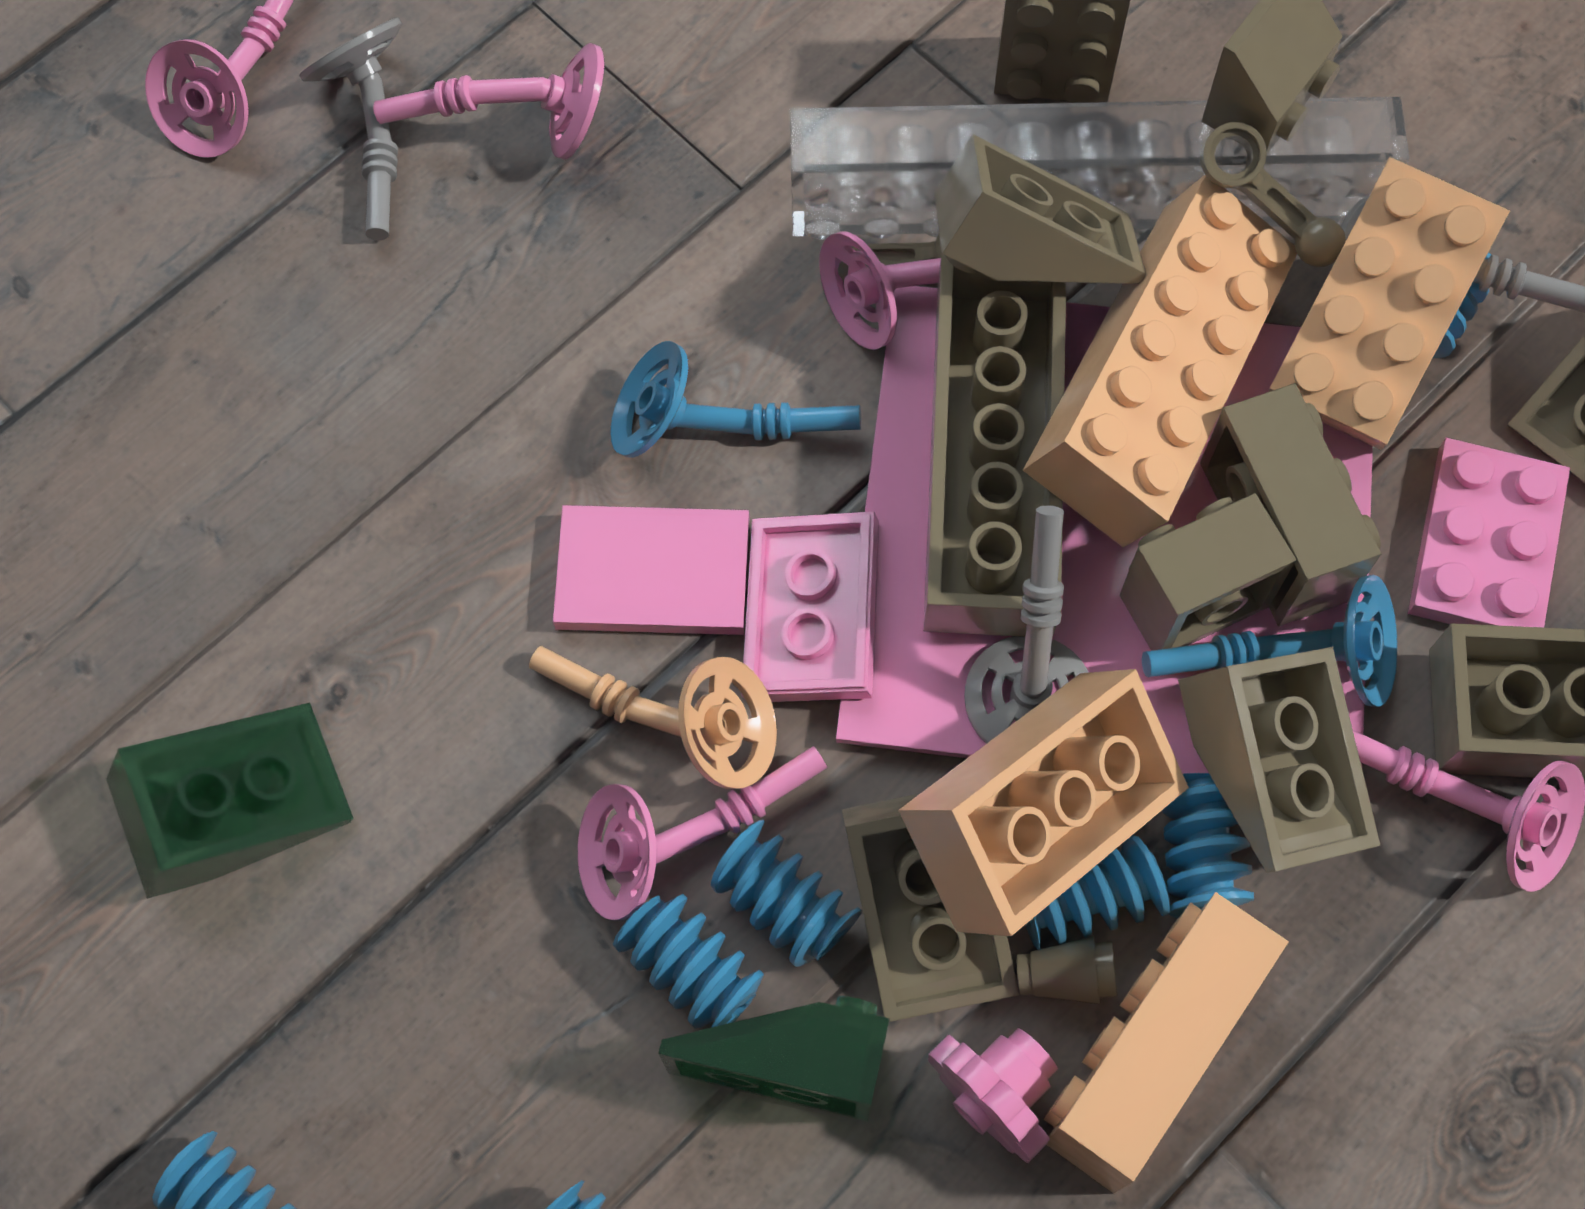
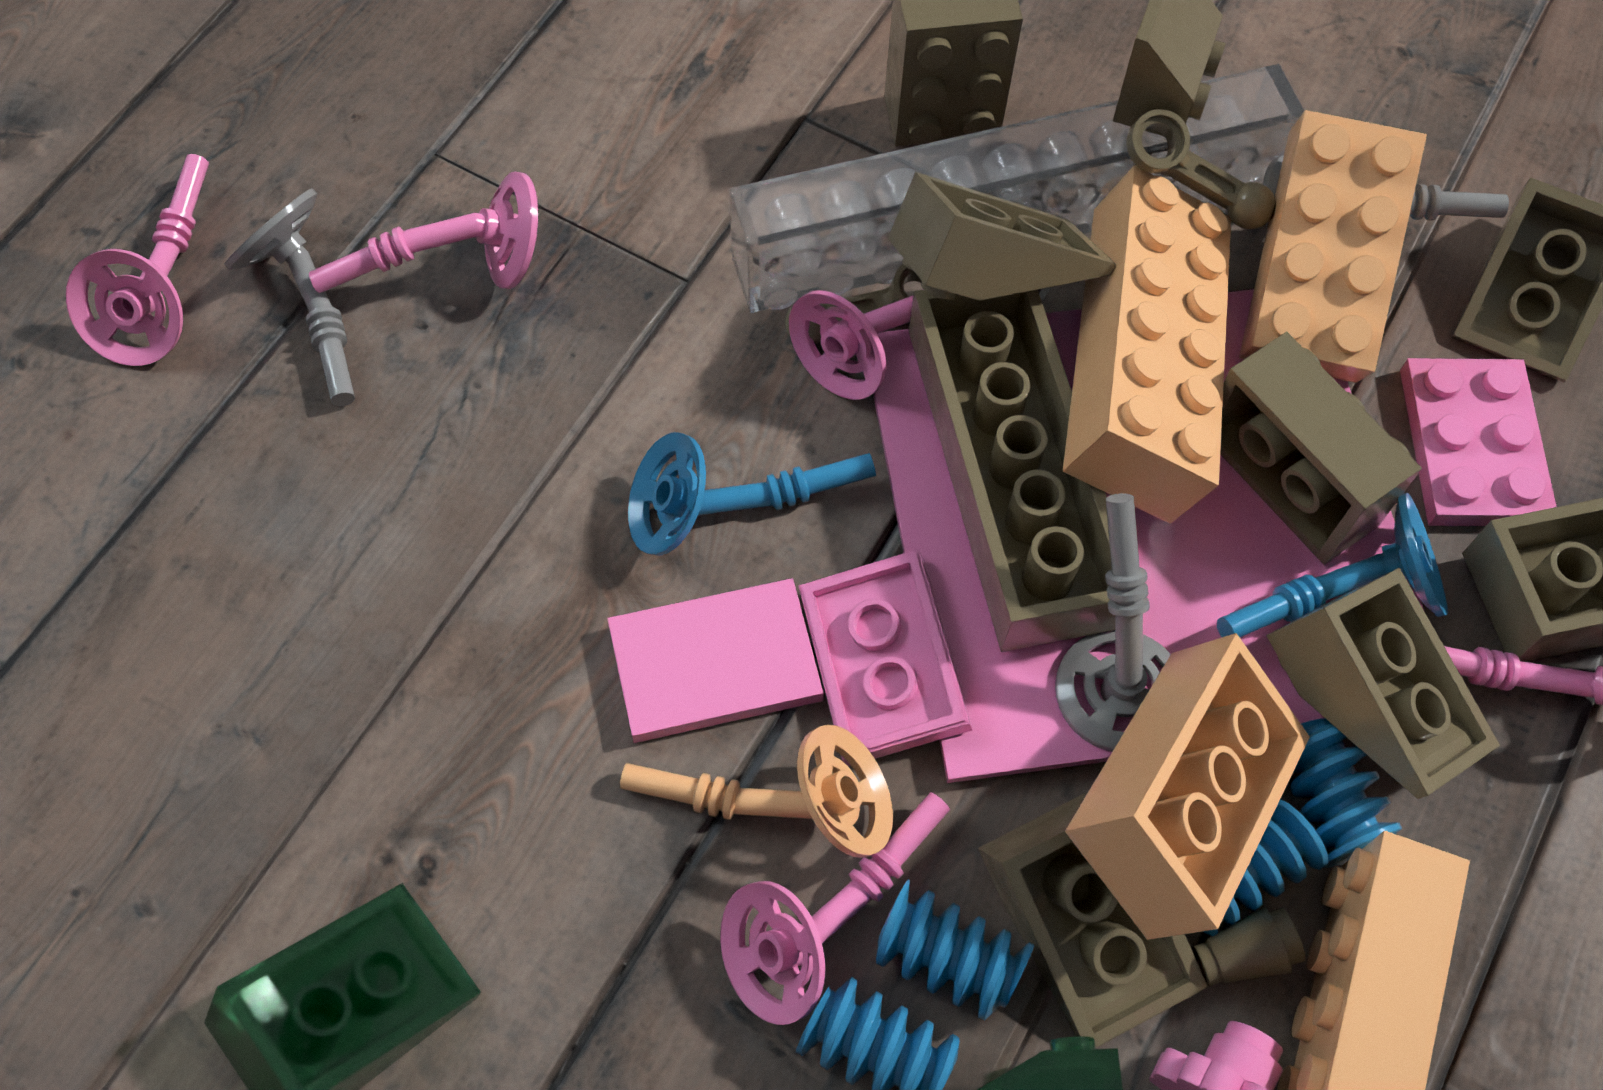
camera: 20 degrees left, 5 degrees down
dark tan brick [1119,493,1296,651] -> none

